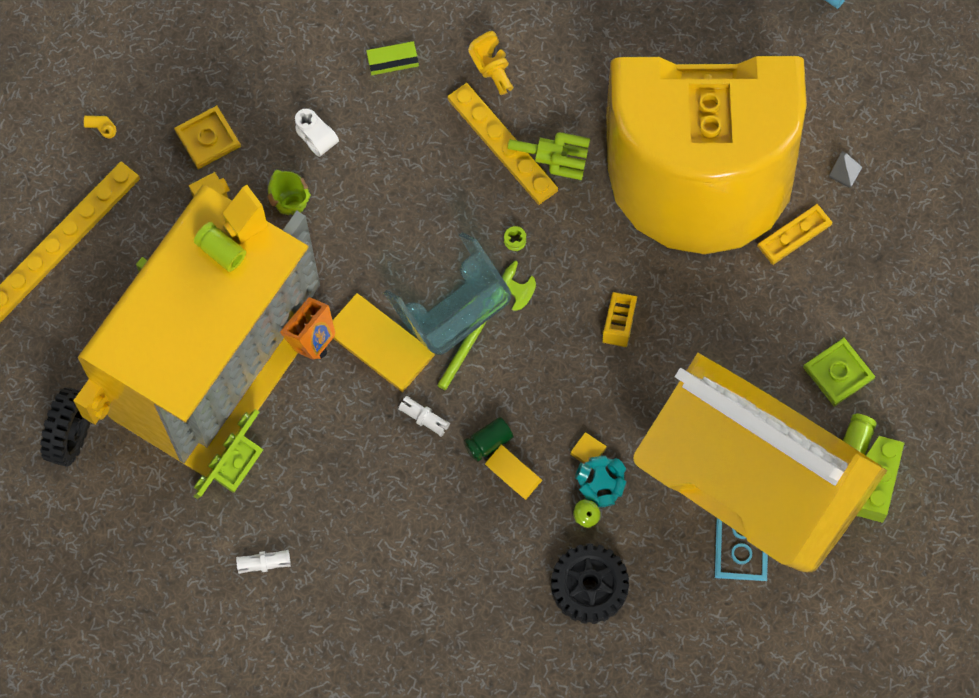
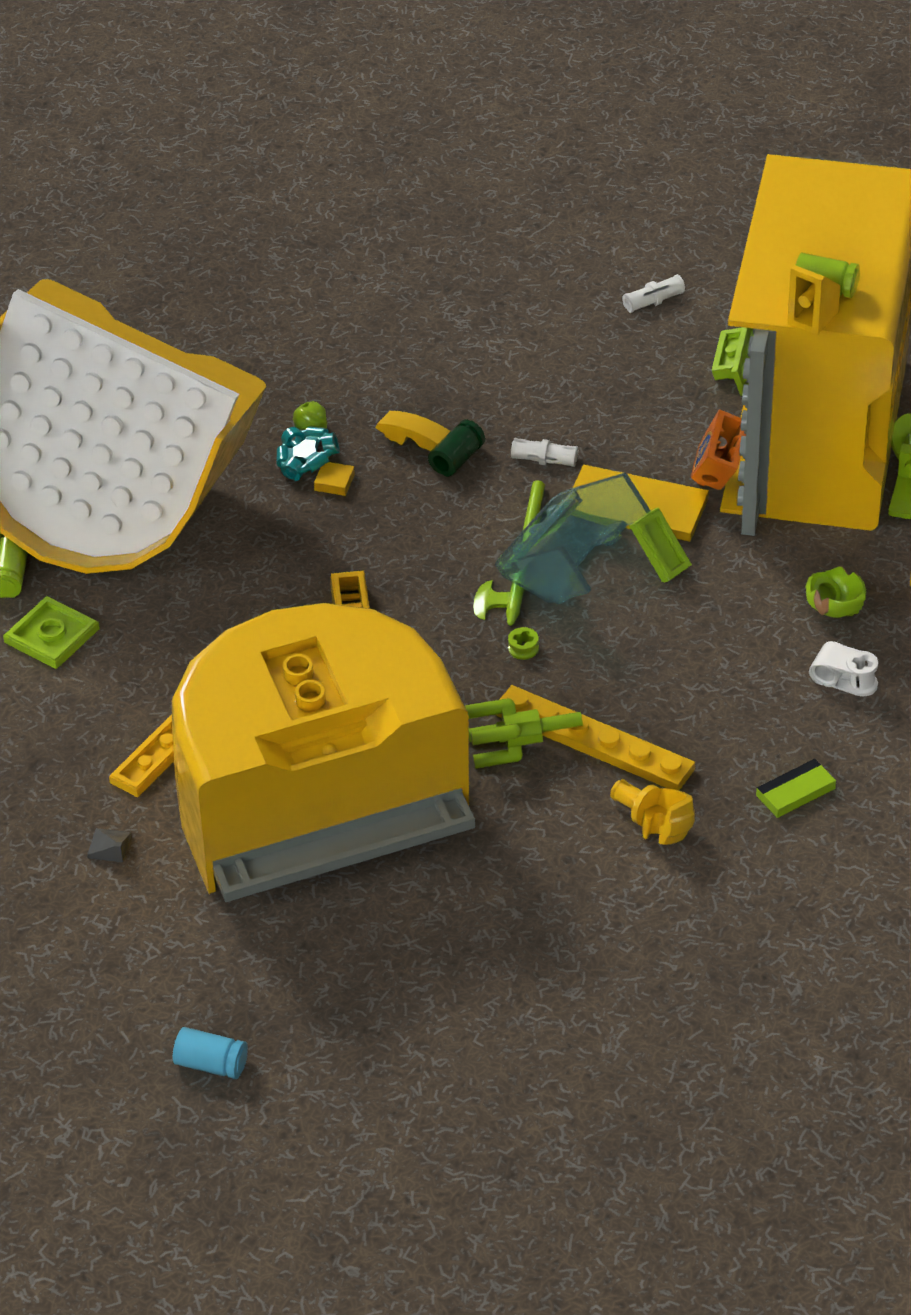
camera: 160 degrees right, 25 degrees down
black wheel [551,544,629,624] -> none
none -> lime tile [629,507,692,583]

